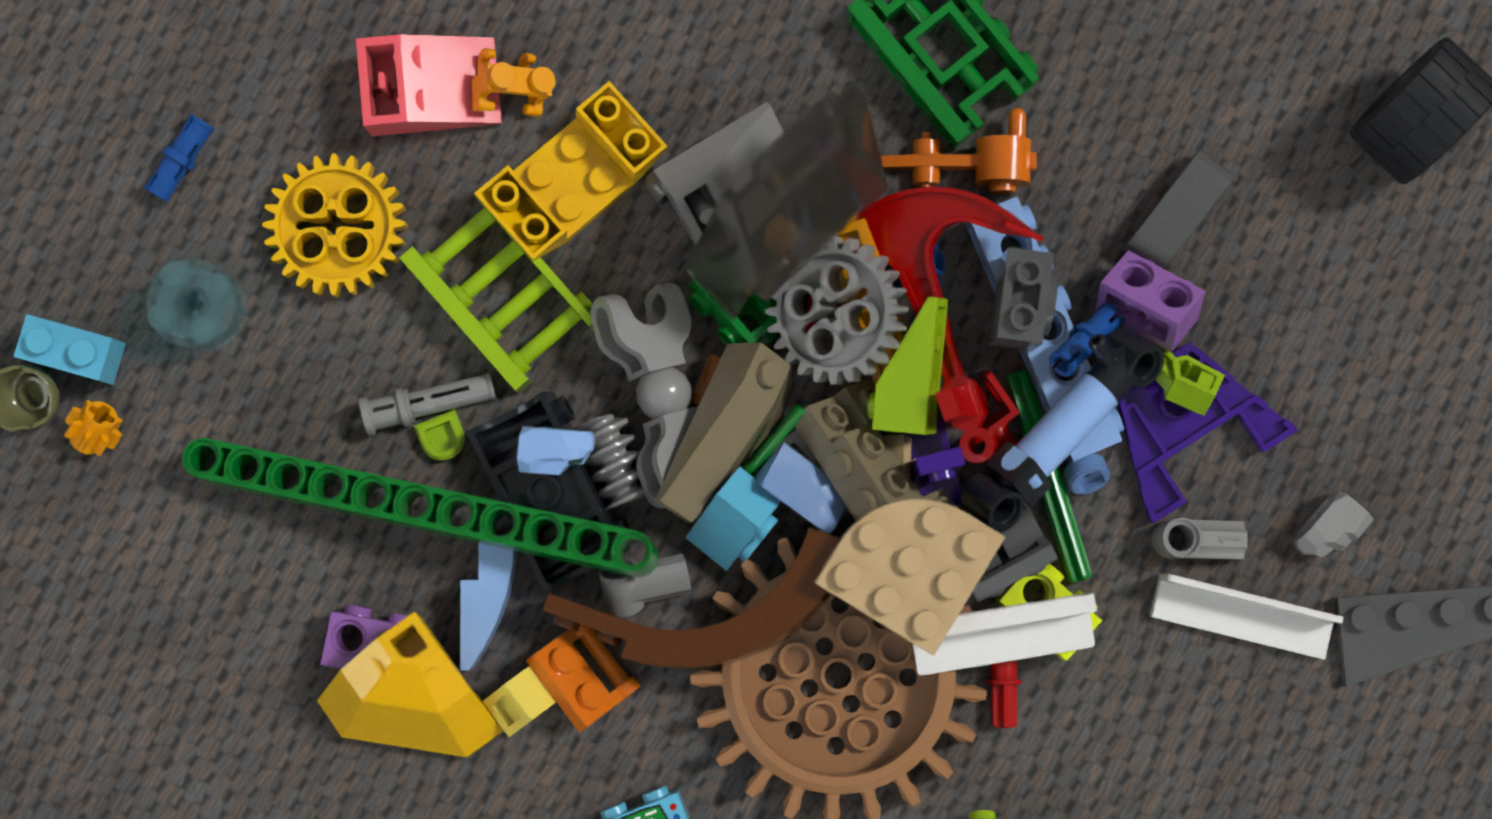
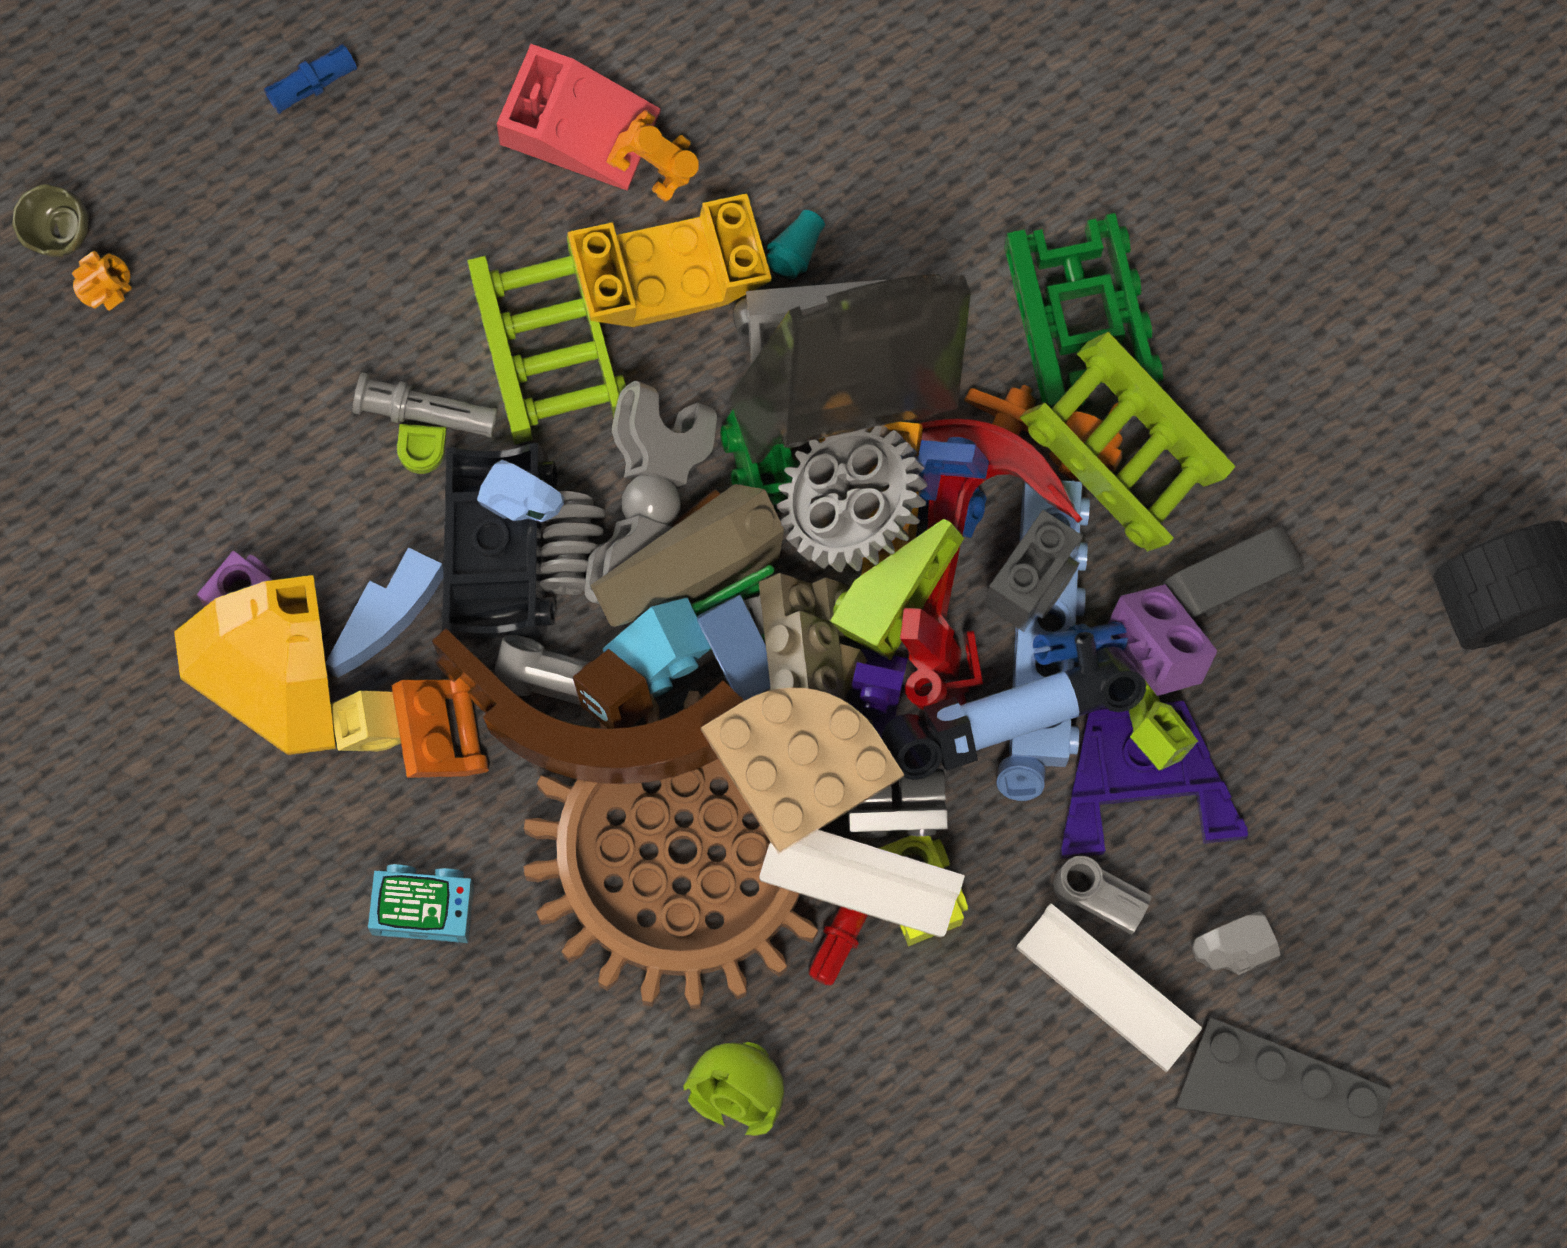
camera: 25 degrees right, 10 degrees down
medium azure brick [13,314,126,385] -> none
clear light blue brick [146,258,247,352] -> none
green beam [182,438,659,577] -> none
yellow gear [262,153,408,298] -> none
green axle [1005,370,1092,583] -> none
none -> reddish brown brick [573,649,654,729]
none -> teal cone [766,210,825,279]
none -> blue bracket [915,437,989,501]
none -> lime fence [1019,332,1236,552]

